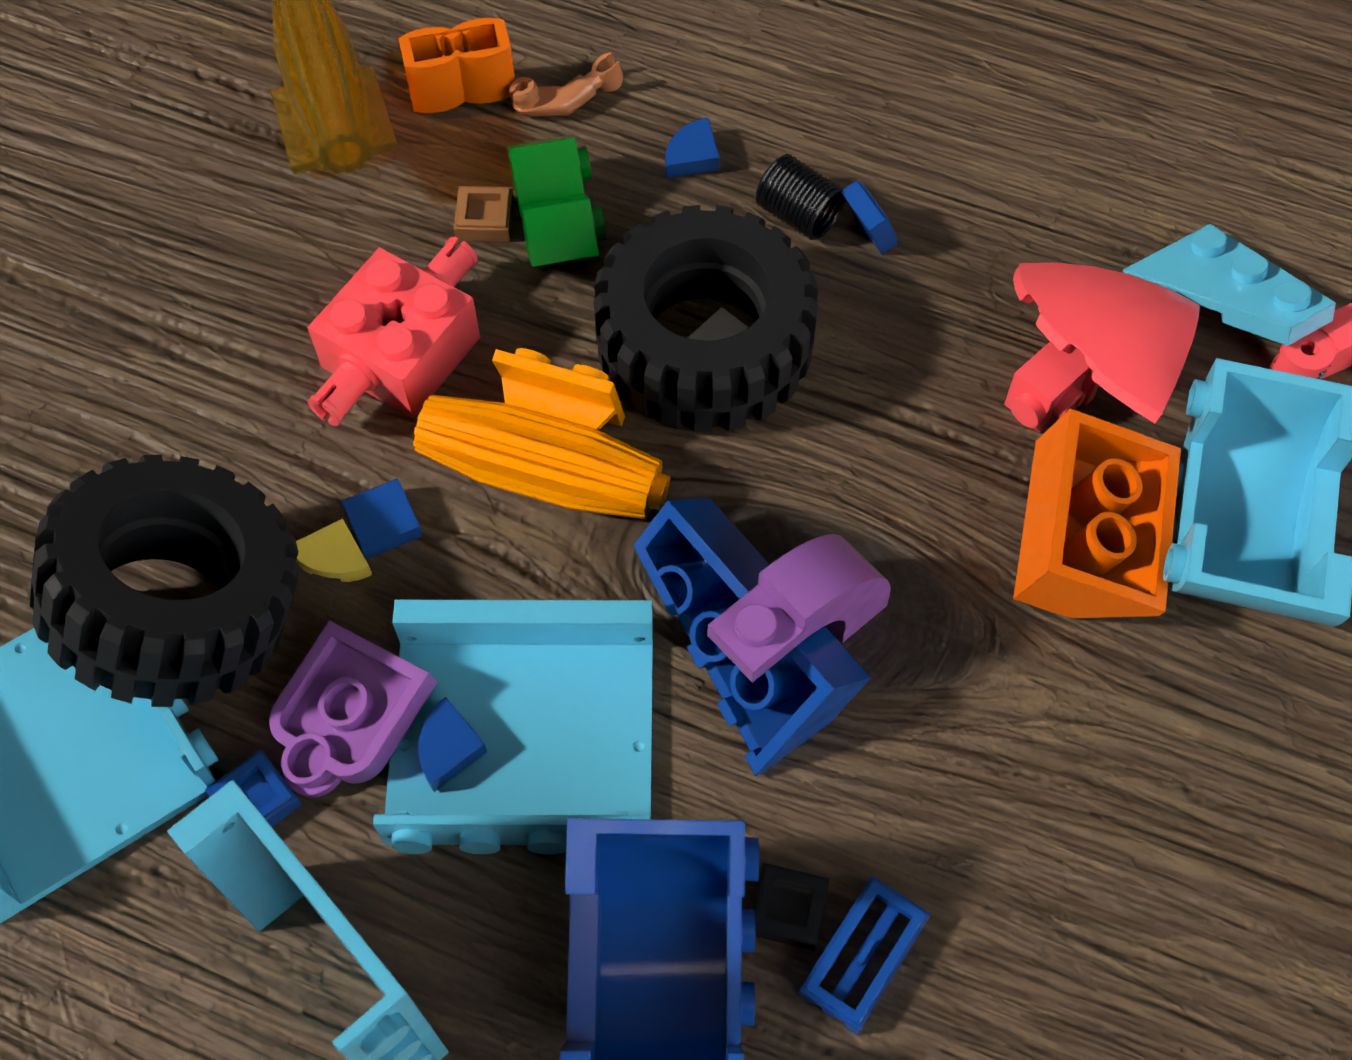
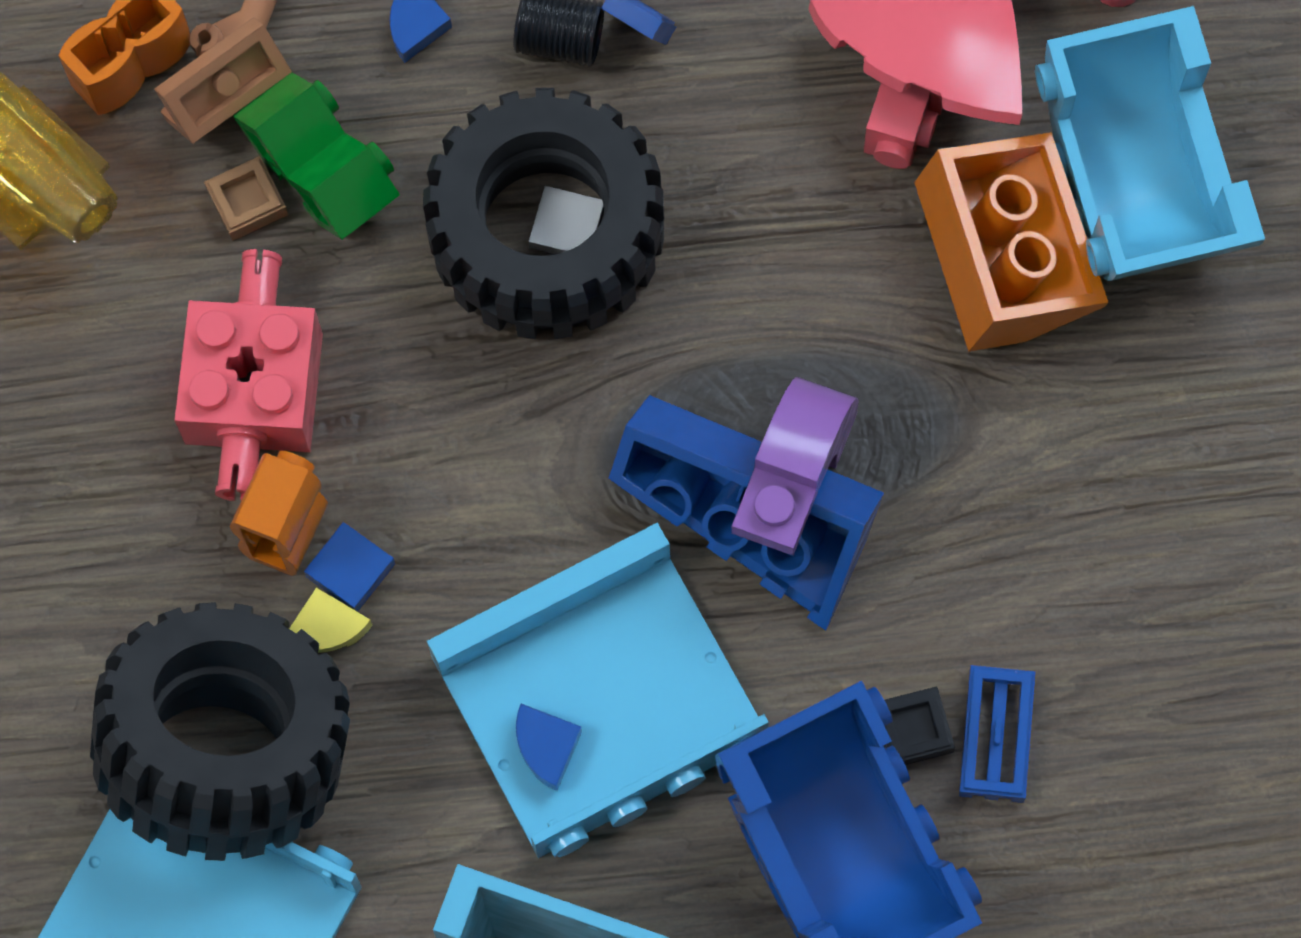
camera: 25 degrees left, 10 degrees up
blue tile [205,749,302,827] -> none
medium lavender plate [269,620,438,798] -> none
light orange plate [413,348,671,519] -> none
none -> nougat panel [154,17,292,144]
none -> orange brick [230,451,328,576]

